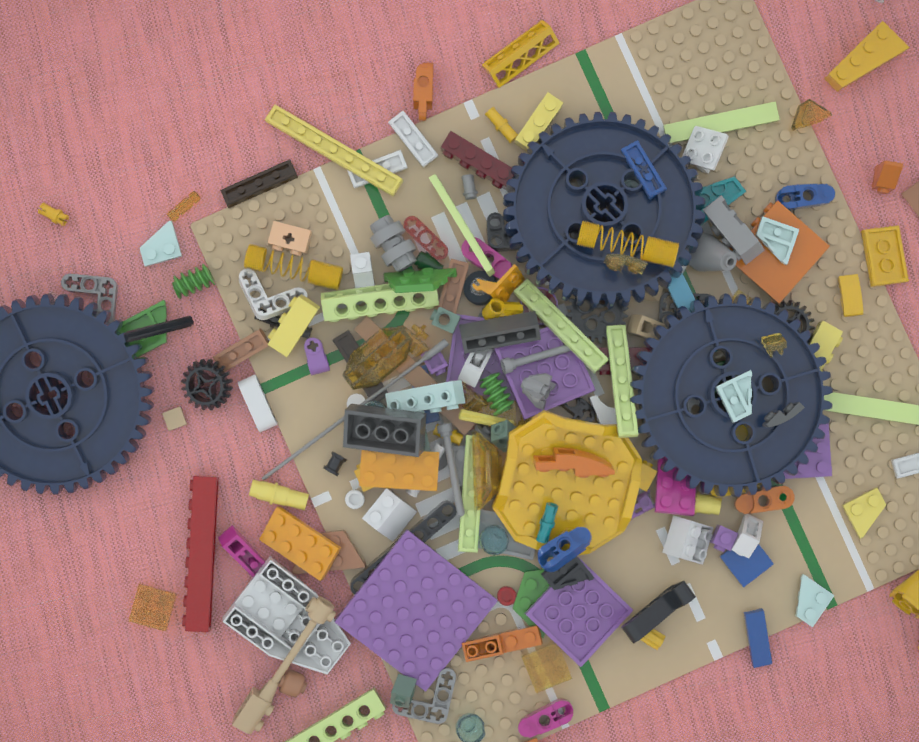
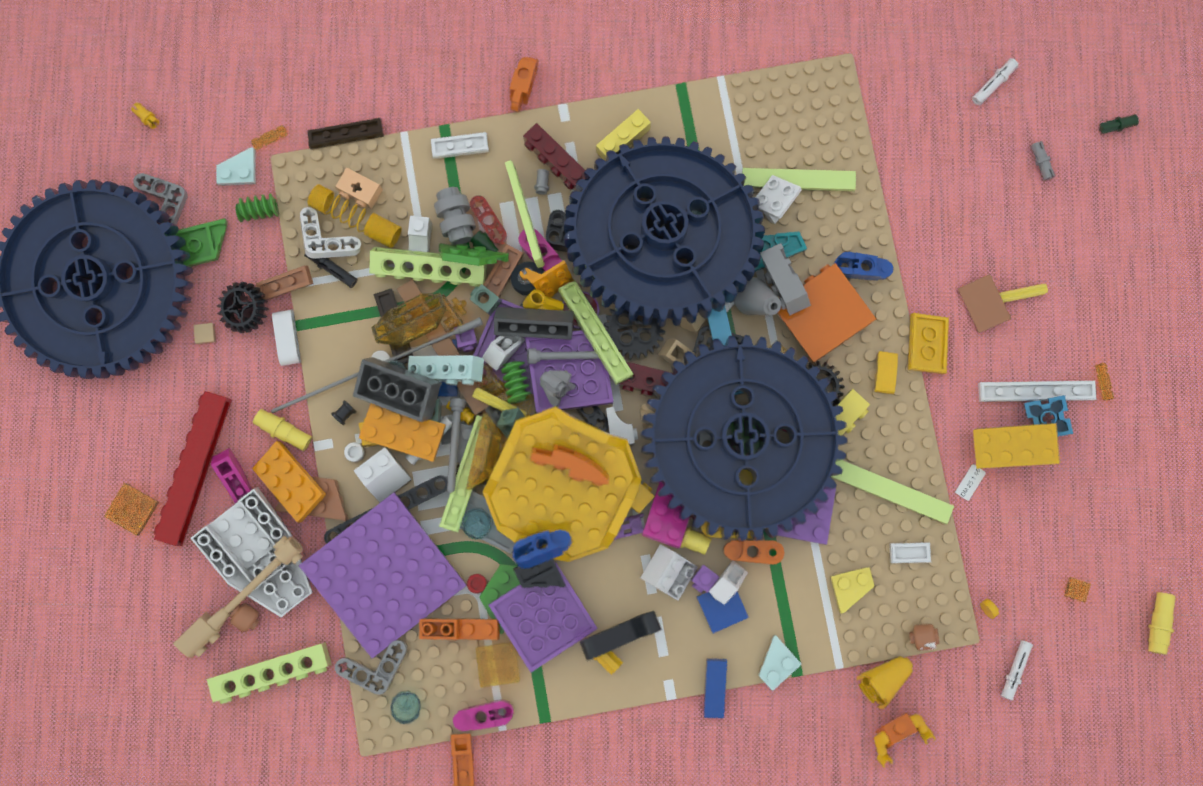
camera: 20 degrees right, 5 degrees down
black axle [124,316,194,343] -> none
light yellow tile [265,104,403,196] -> none
light yellow brick [267,294,320,357] -> none
medium lavender piece [304,338,330,376] -> none
white tile [388,111,438,168] -> none
sand green brick [390,674,417,709] -> none
yellow fence [482,20,560,88] -> none
yellow pin [485,107,518,143] -> none
teal pin [536,502,559,543] -> none
yellow piece [577,220,679,268] -> none
clear yellow slope [604,254,648,274] -> none
yellowish green tile [606,325,639,438] -> none
blue tile [621,140,667,200] -> none
light aqua wing [715,370,752,423] -> none
light aqua wing [755,217,799,265] -> none
clear yellow tile [761,333,787,357] -> none
dark grey slope [762,402,805,427] -> none
clear yellow slope [791,99,832,131] -> none
yellow wedge [824,21,910,92] -> none
orange slope [872,160,903,194] -> none

